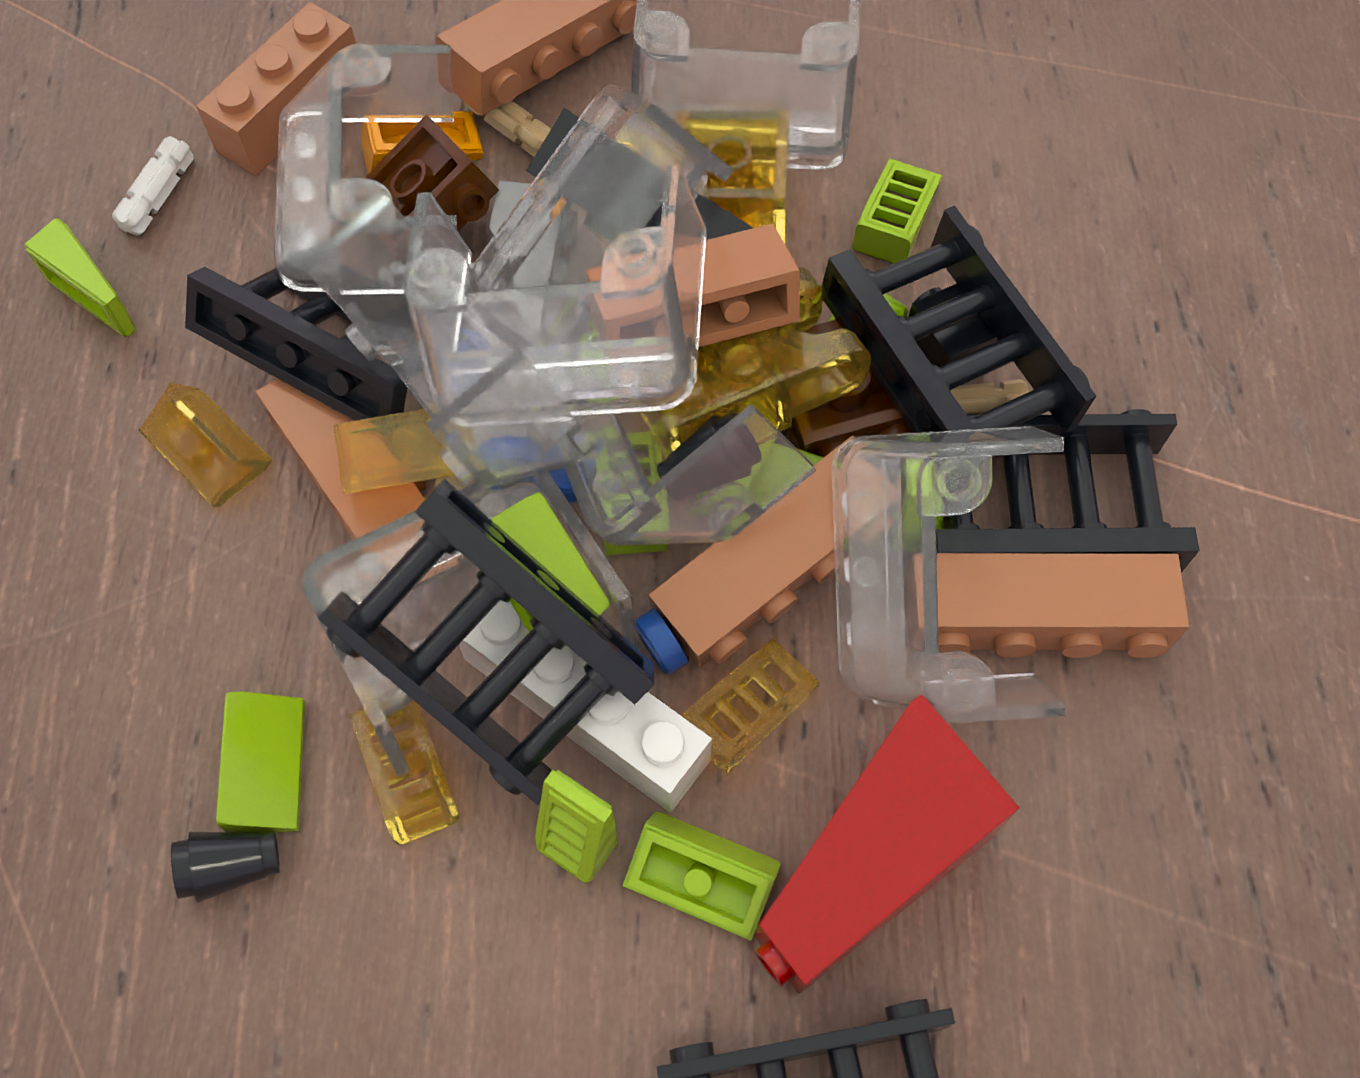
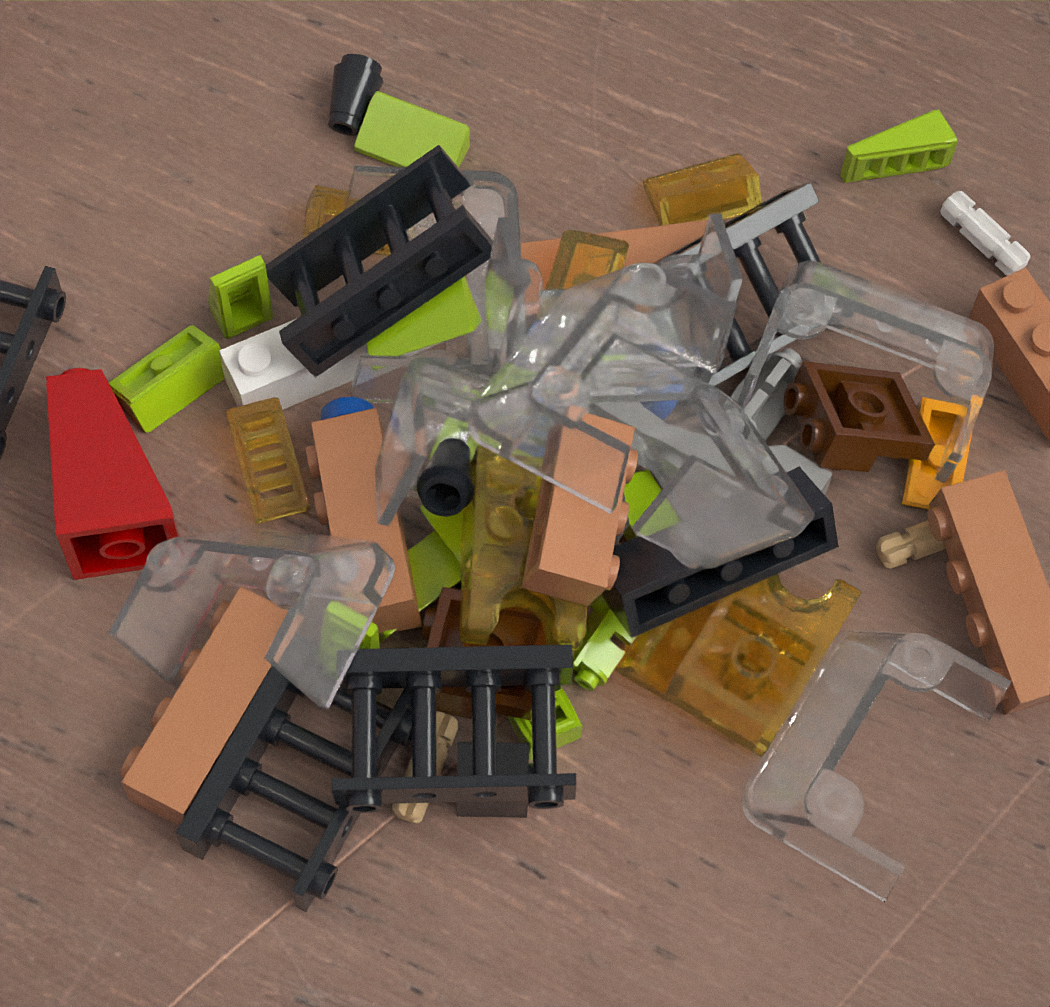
camera: 115 degrees right, 0 degrees up
lime slope [852,158,942,263] -> none

